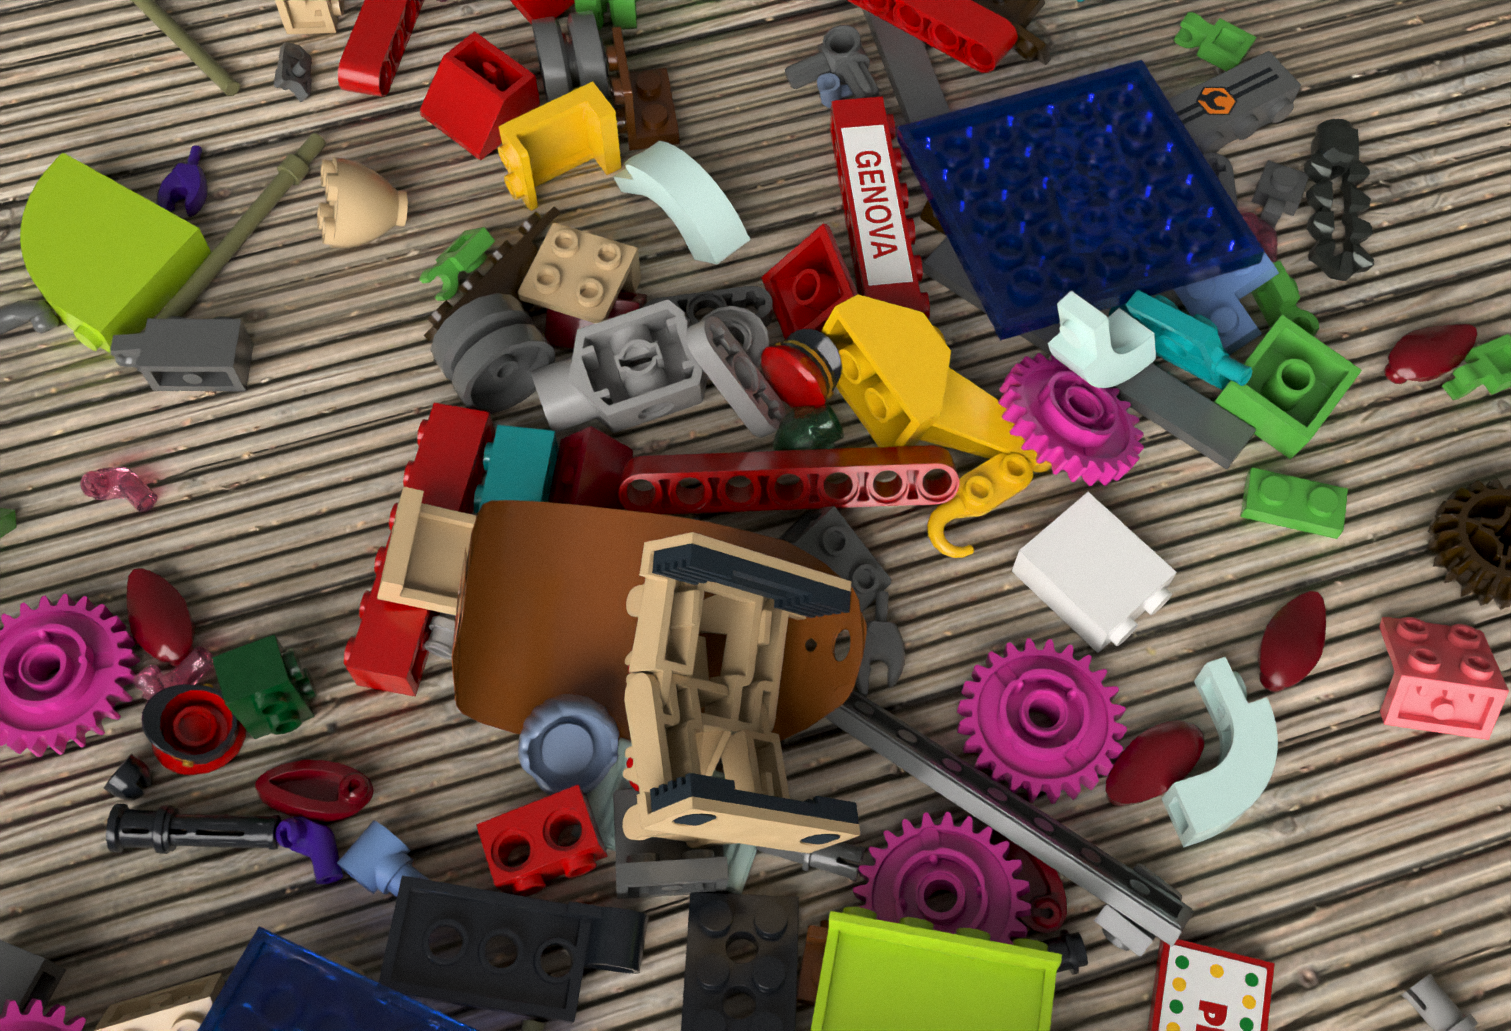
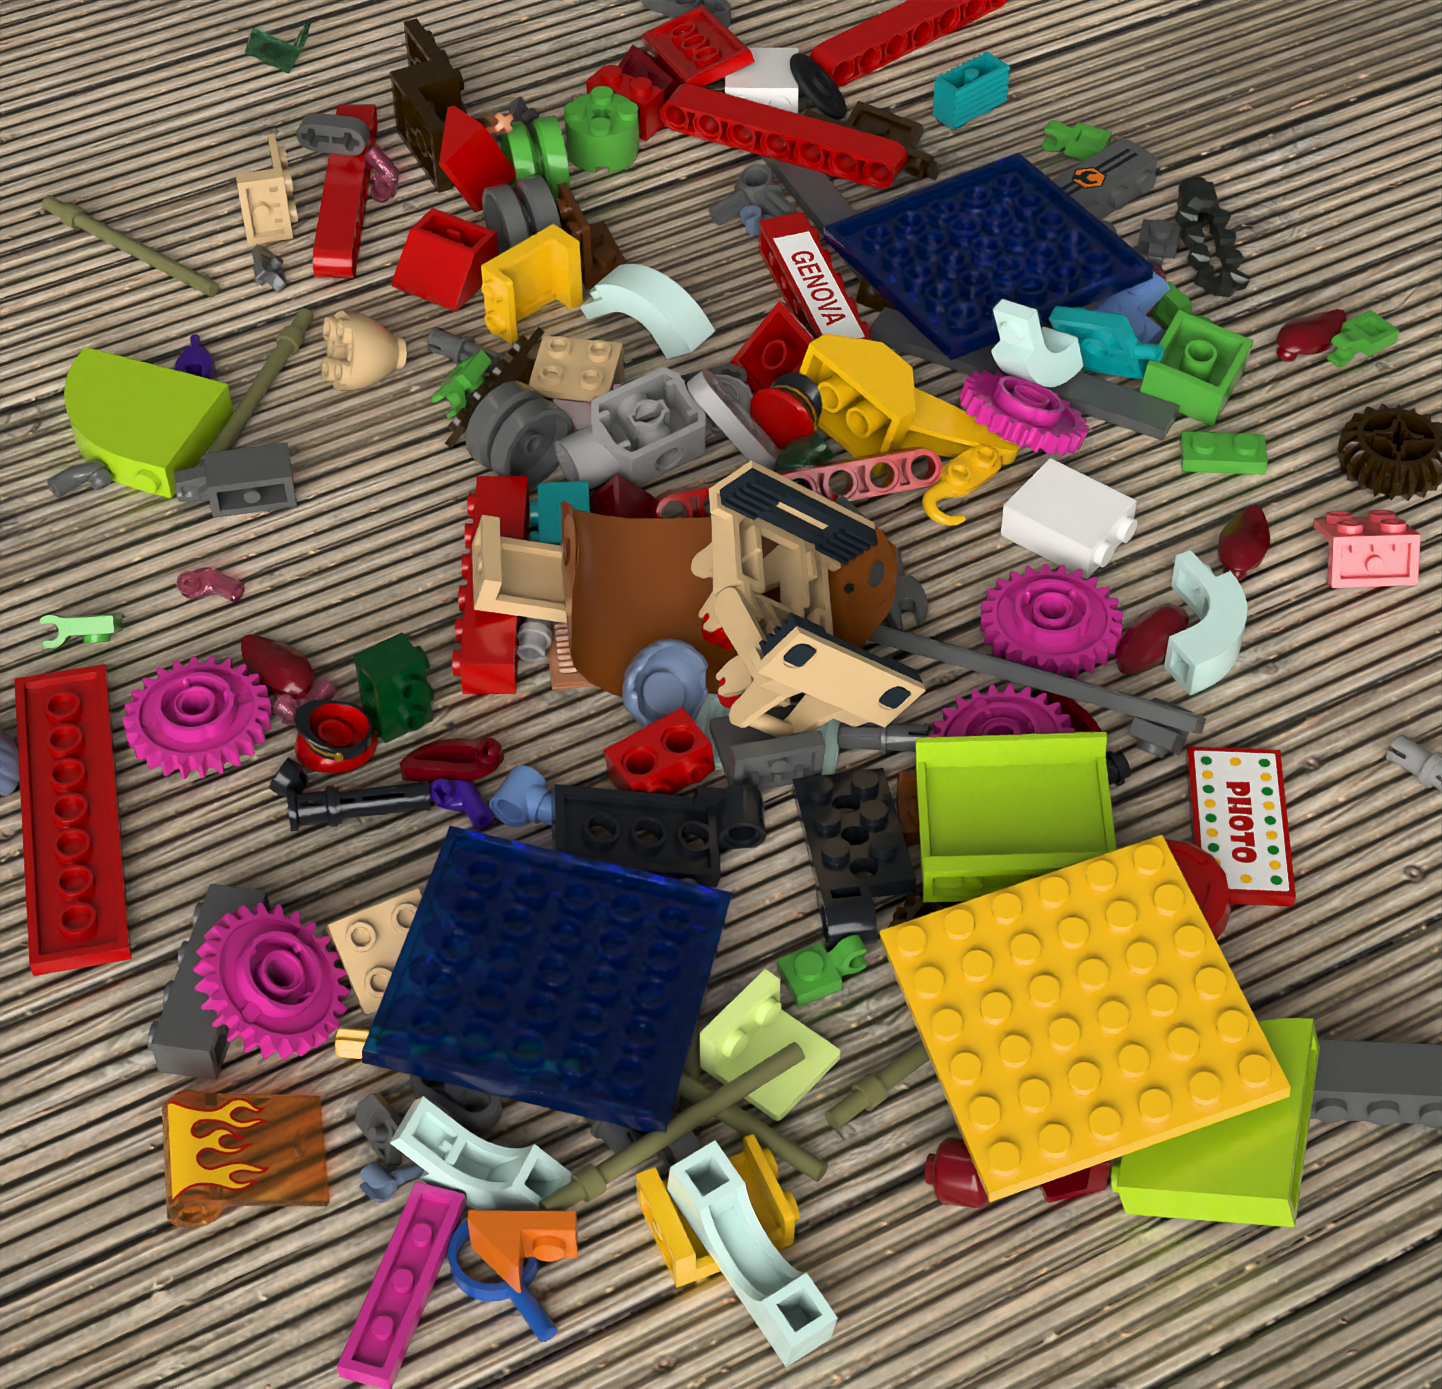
camera: 10 degrees left, 15 degrees down
none -> dark grey axle [426,327,503,374]

